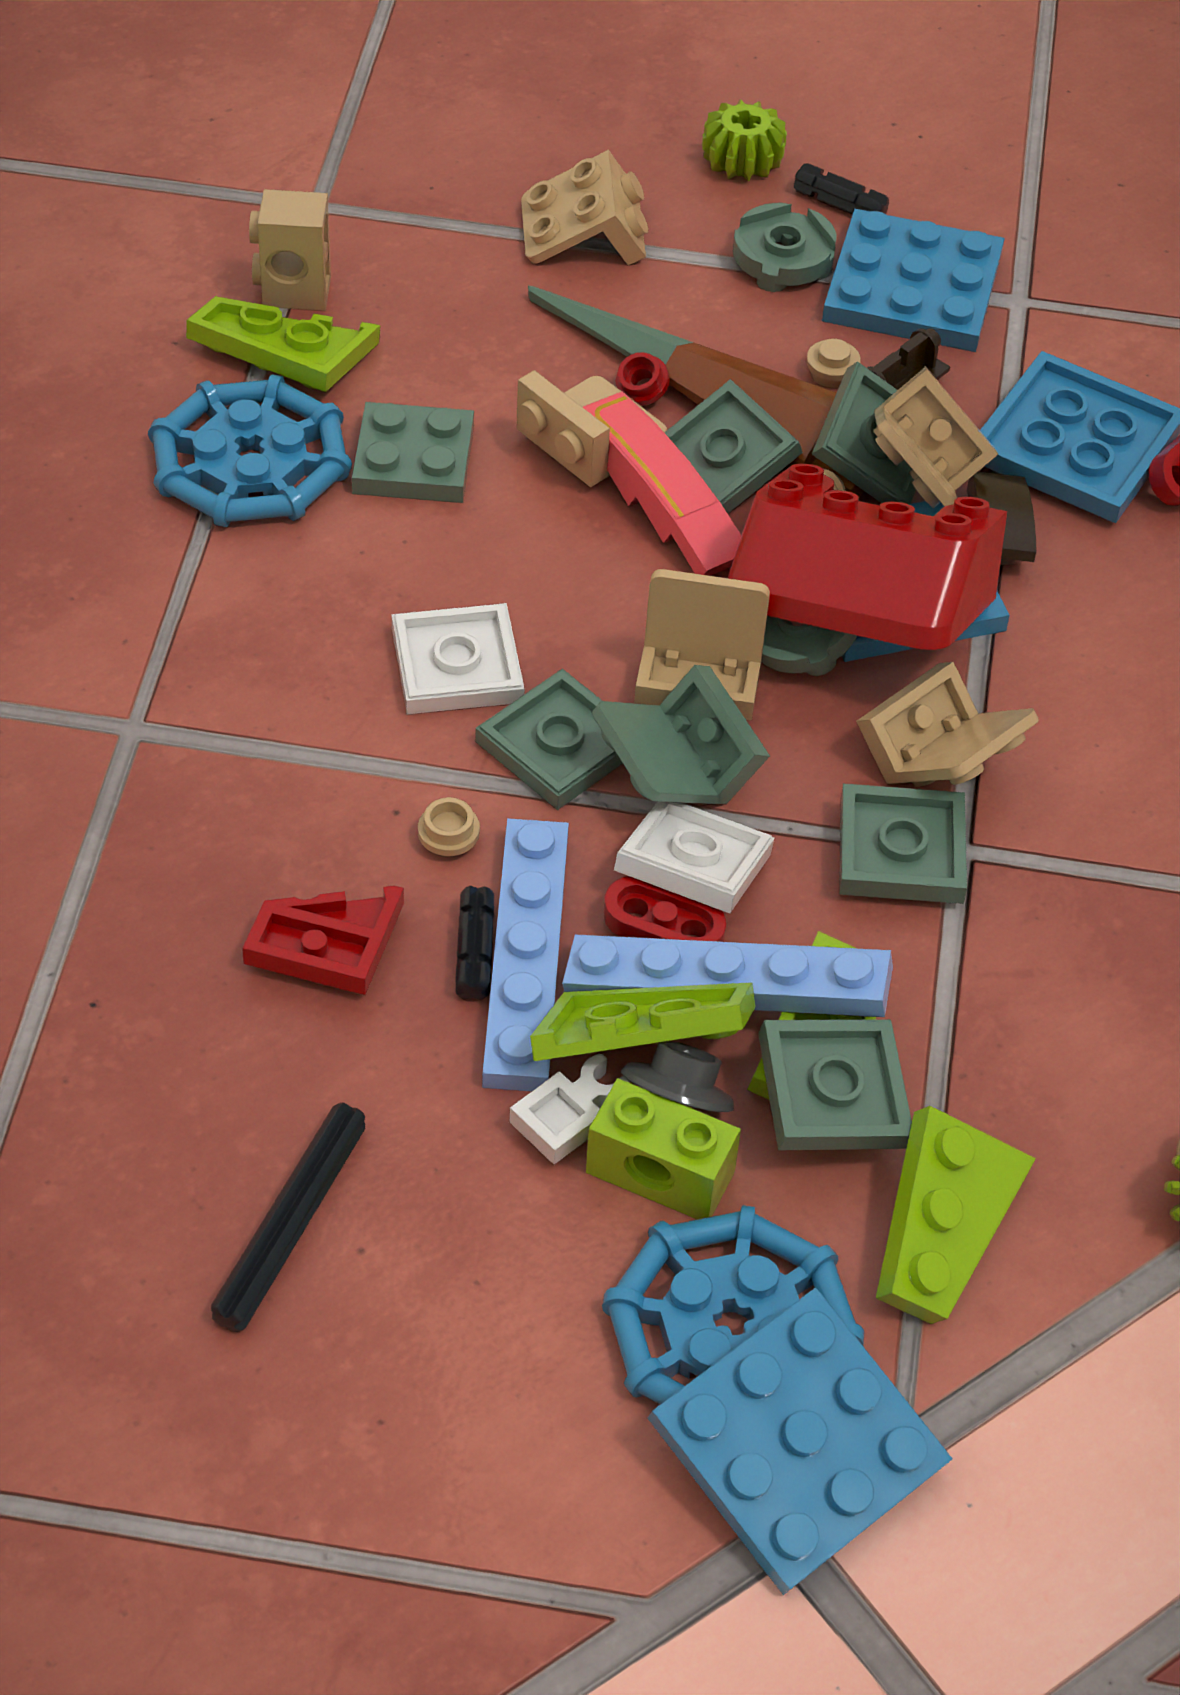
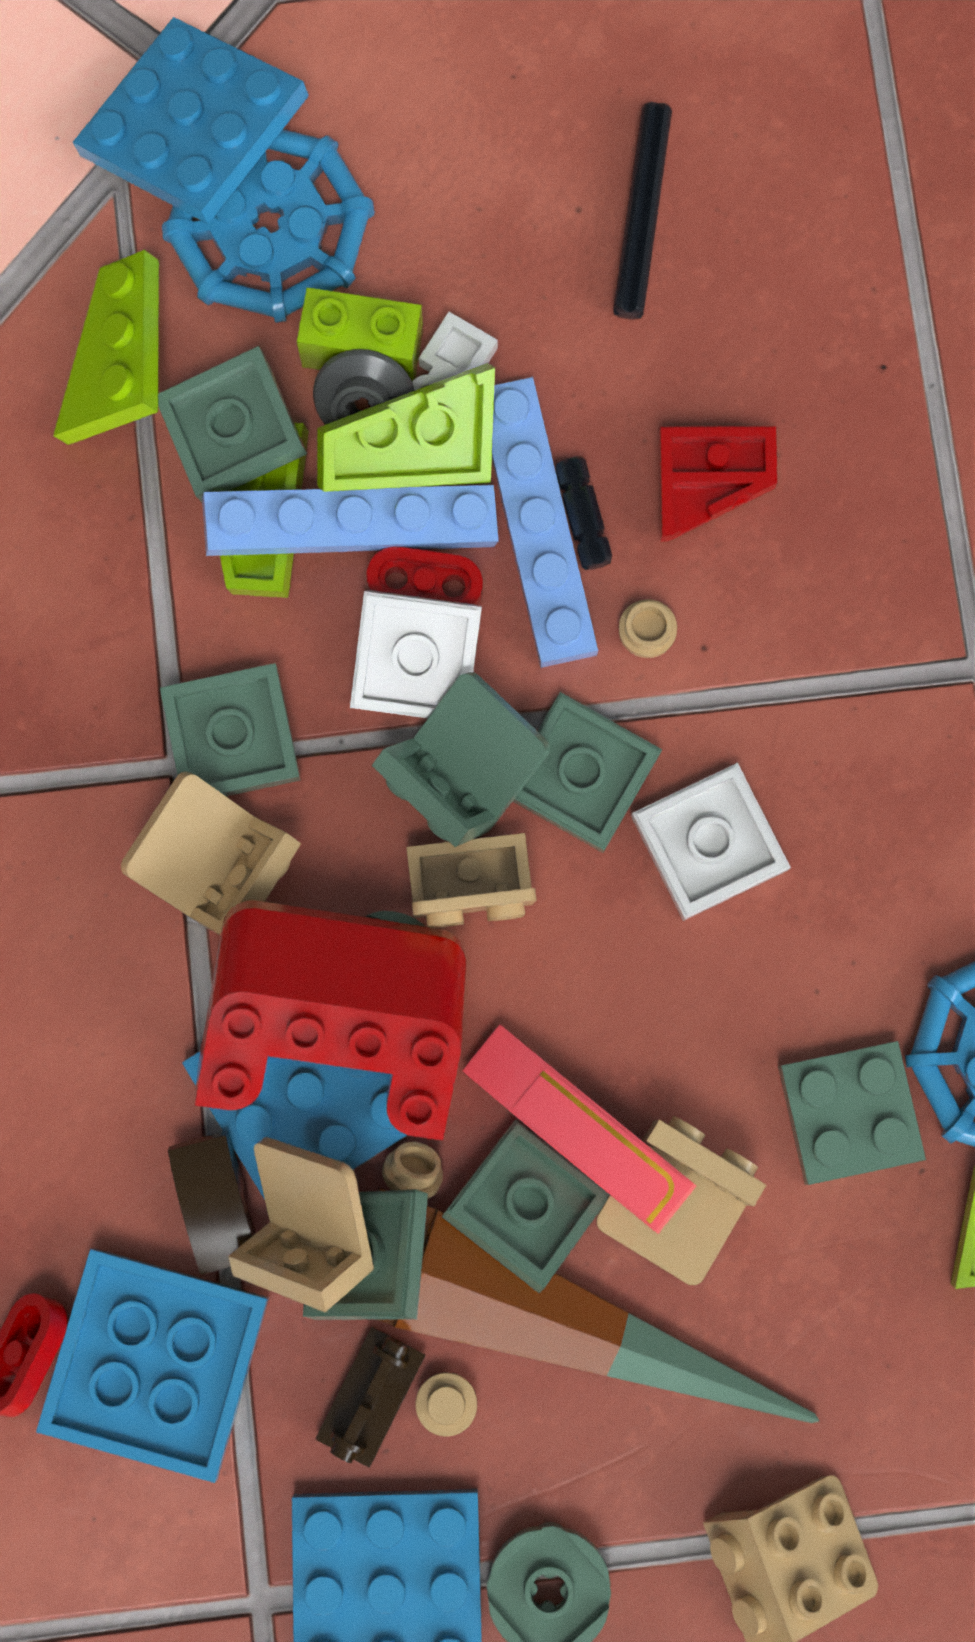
camera: 165 degrees right, 30 degrees up
red plate [615,352,670,406] -> none

